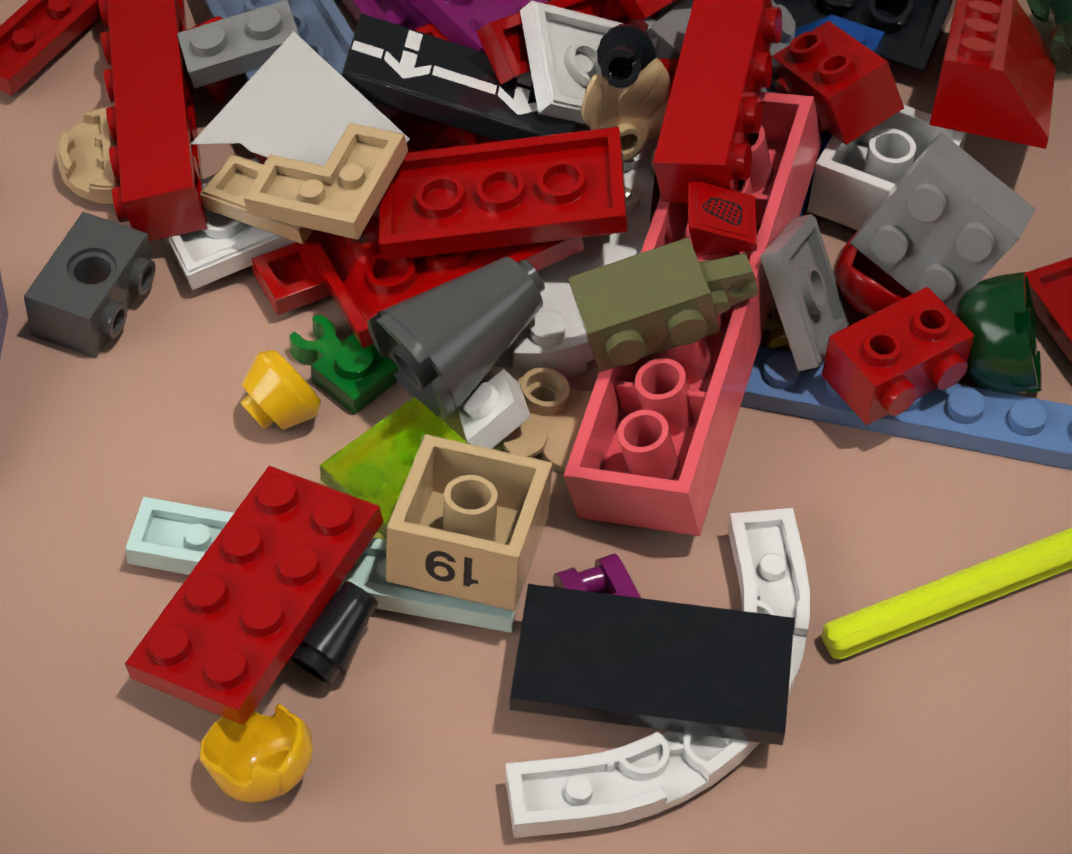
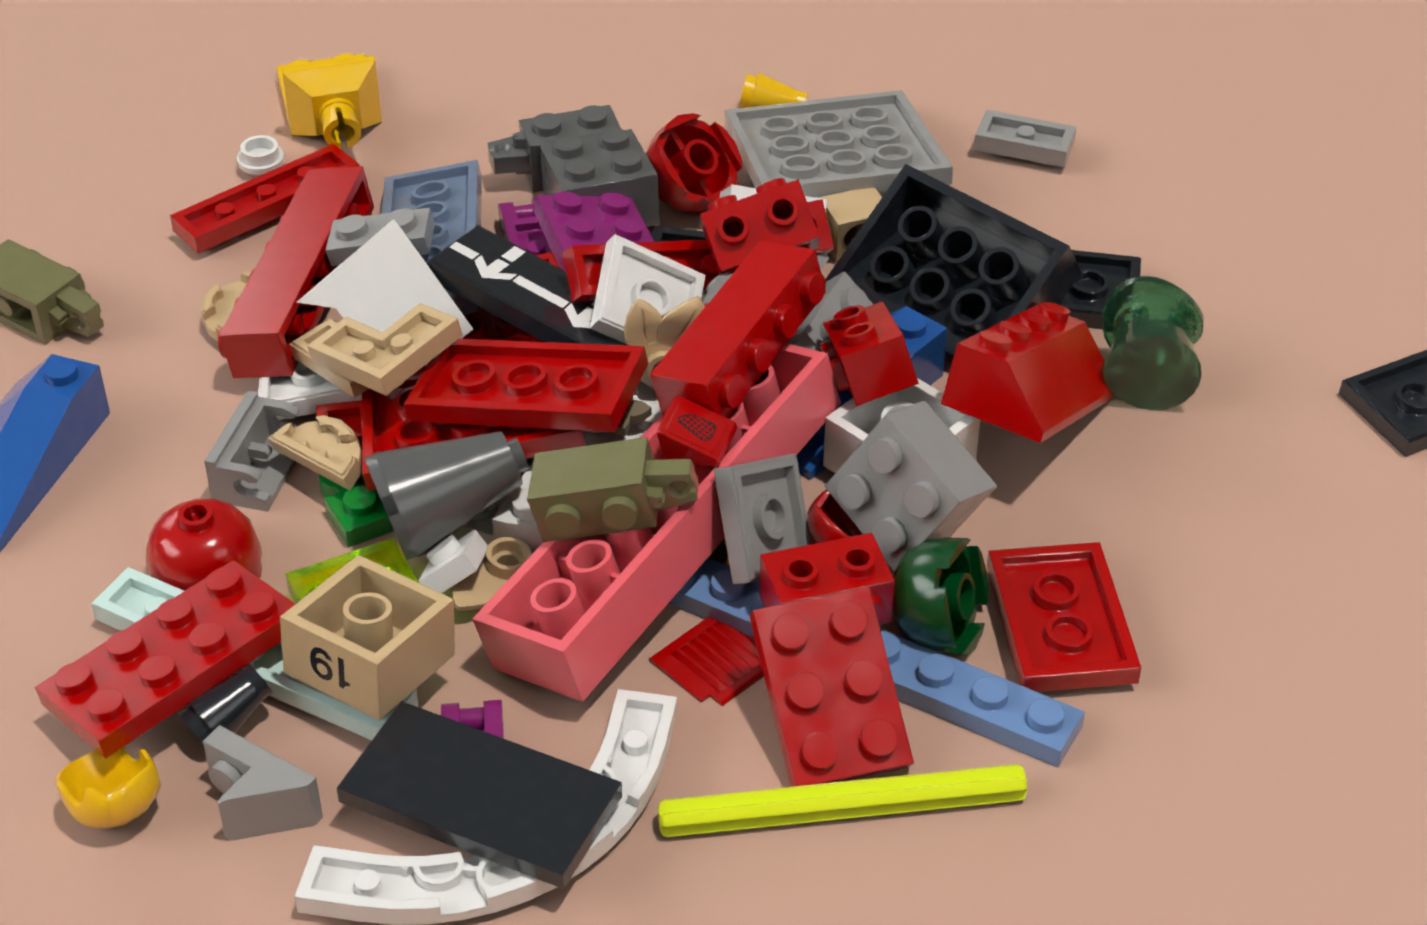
camera: 20 degrees right, 10 degrees down
dark grey brick [24,212,156,358] -> none
yellow cone [240,350,321,431] -> none
black arm [597,19,659,88] -> none
none -> red cylinder [146,499,262,591]
none -> light grey slope [203,725,323,840]
none -> light grey hinge [204,391,299,512]
none -> tan plate [268,415,362,491]
none -> red window [649,616,764,706]
none -> red plate [750,587,914,787]

